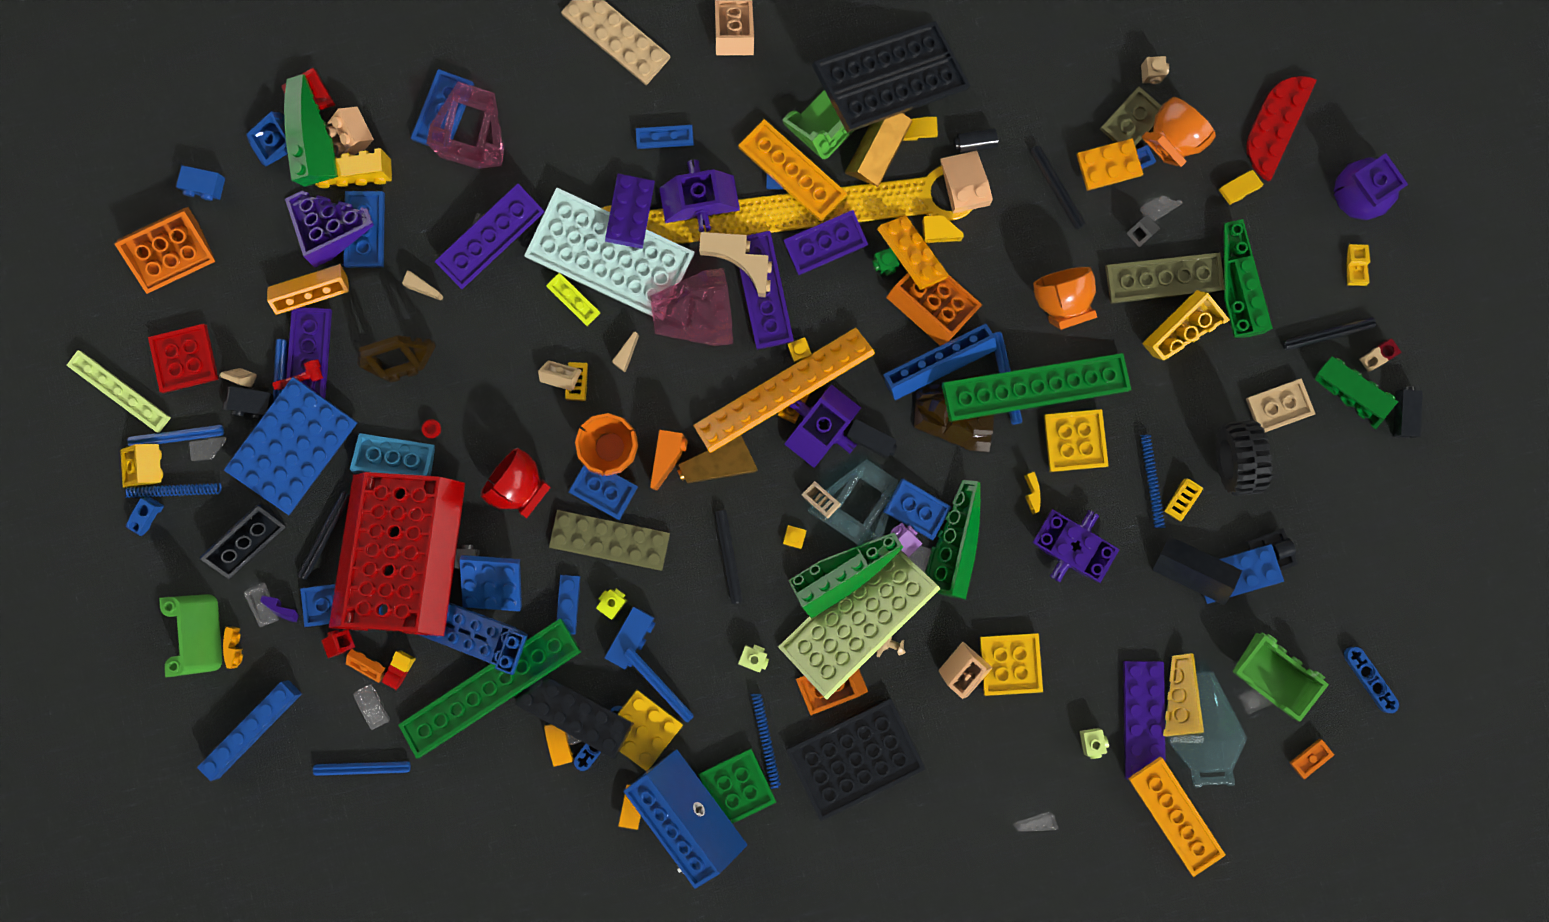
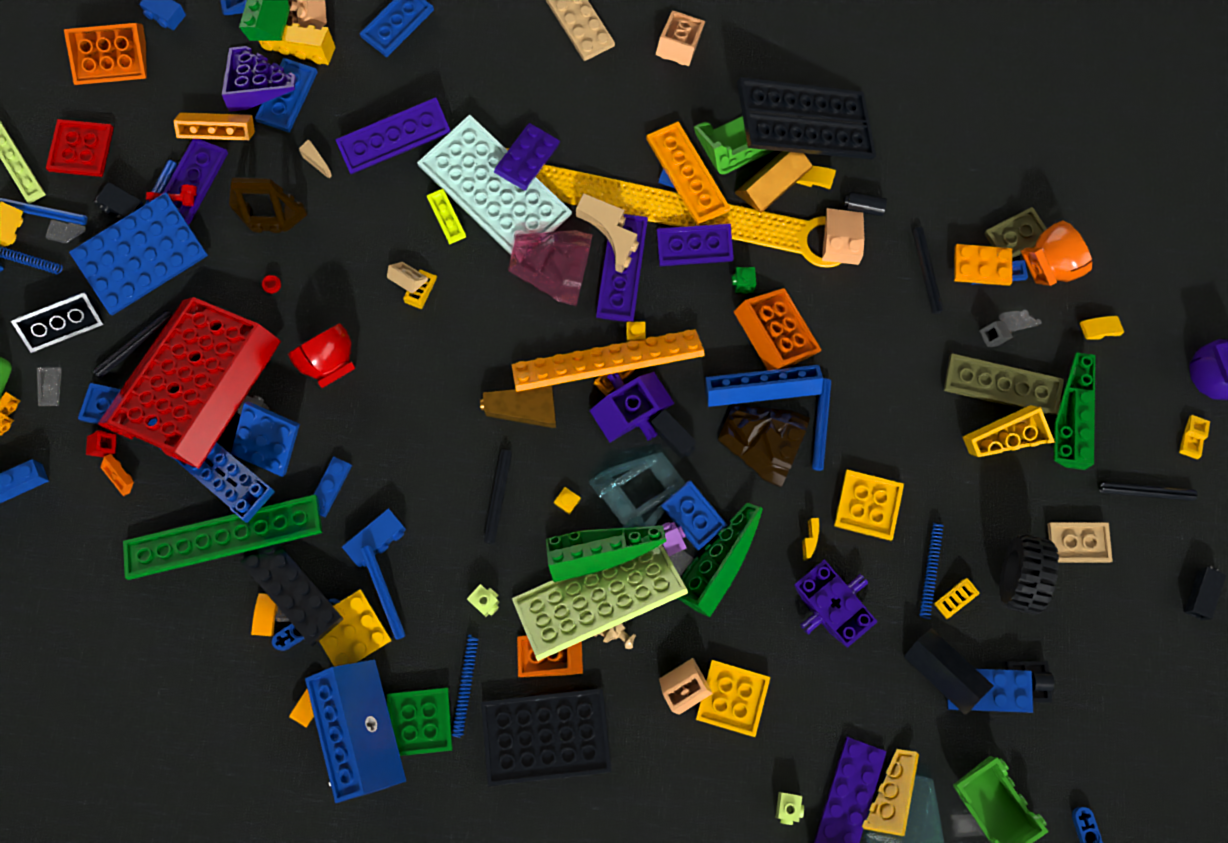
camera: 15 degrees right, 10 degrees down
tan slope [220,368,256,388] -> none
dark purple slope [260,596,299,623] -> none
blue axle [313,761,411,776] -> none
dark azure slope [350,433,435,476] -> none
clear slope [353,684,390,730] -> none
leg [382,650,416,690] -> none
clear pink windscreen [426,82,504,169] -> none
olive plate [549,510,670,571] -> none
blue plate [569,465,638,520] -> none
orange plate [575,413,638,476] -> none
neon yellow brick [596,588,627,620] -> none
tan slope [612,332,639,372] -> none
blue plate [636,125,694,149] -> none
orange slope [650,430,688,490] -> none
dark purple slope [659,159,740,232] -> none
tan slope [802,481,841,518] -> none
light orange plate [877,215,949,290] -> none
yellow slope [922,213,964,243] -> none
green plate [942,353,1131,422] -> none
orange plate [1033,267,1097,330] -> none
tan brick [1141,56,1169,84] -> none
red plate [1247,76,1317,181] -> none
green wedge [1315,357,1398,429] -> none
leg [1359,338,1402,372] -> none

